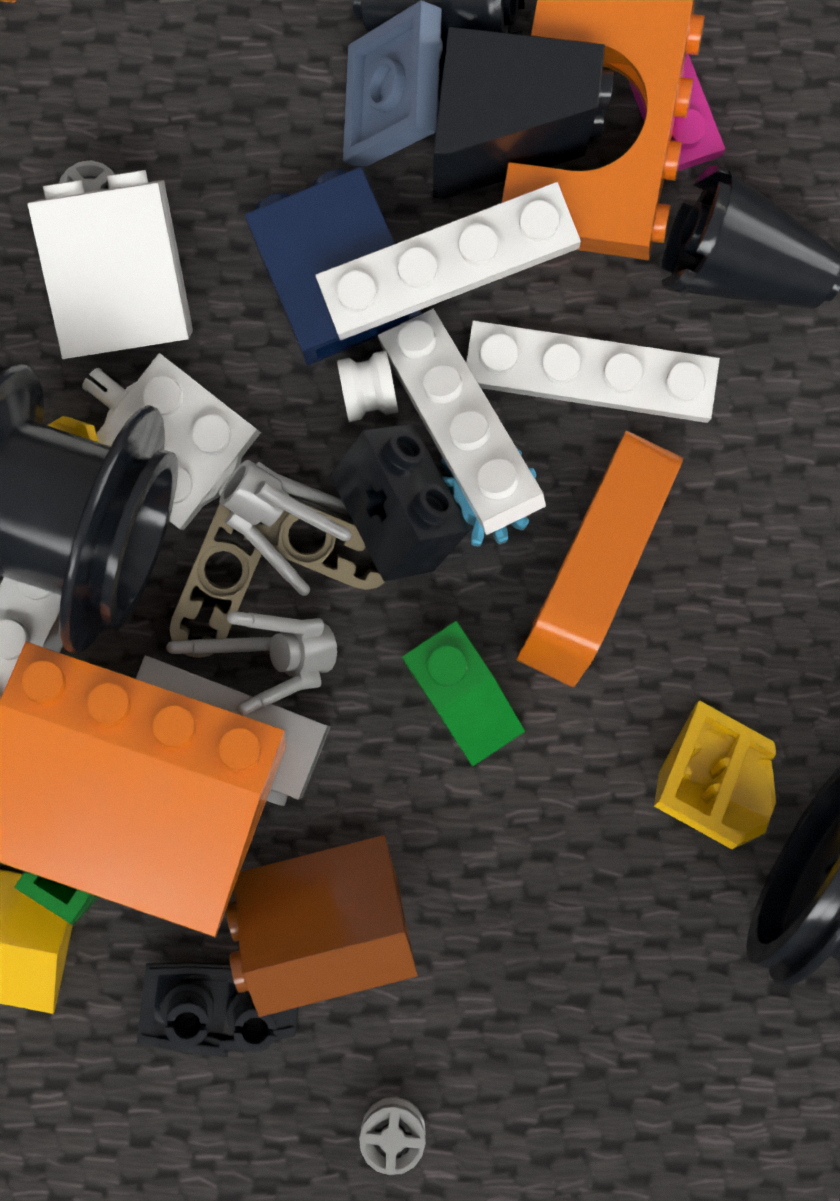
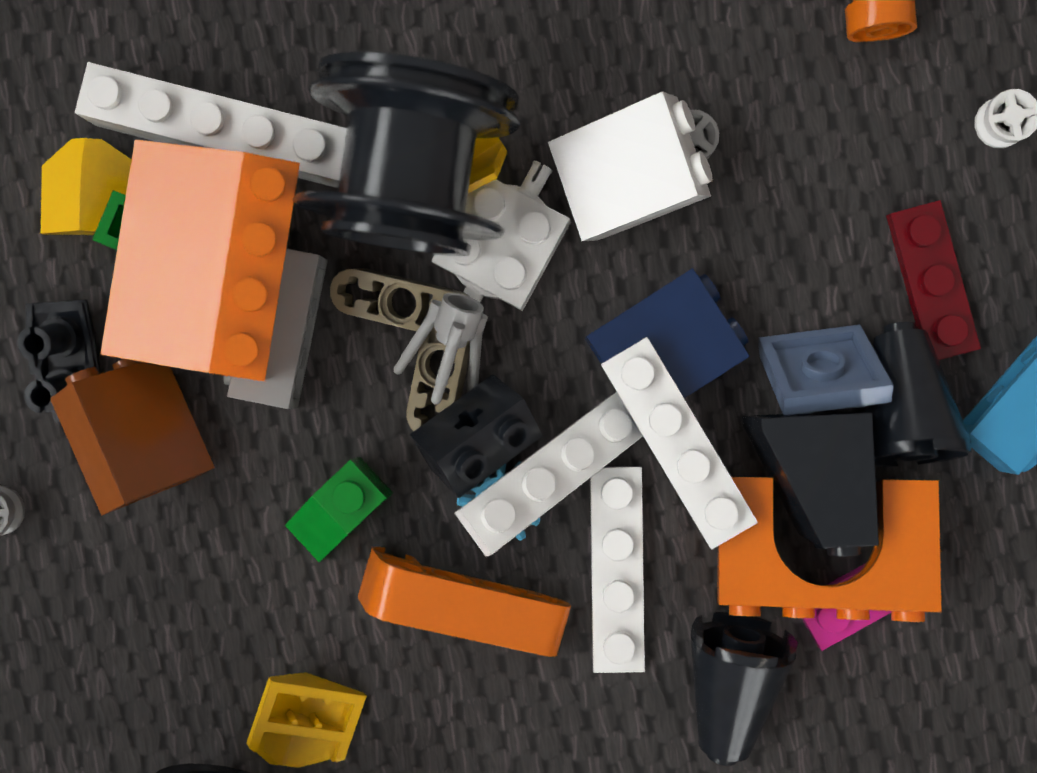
camera: 75 degrees right, 5 degrees up
light grey plant [166,611,337,716] -> none
white wheel [337,350,398,422] -> none

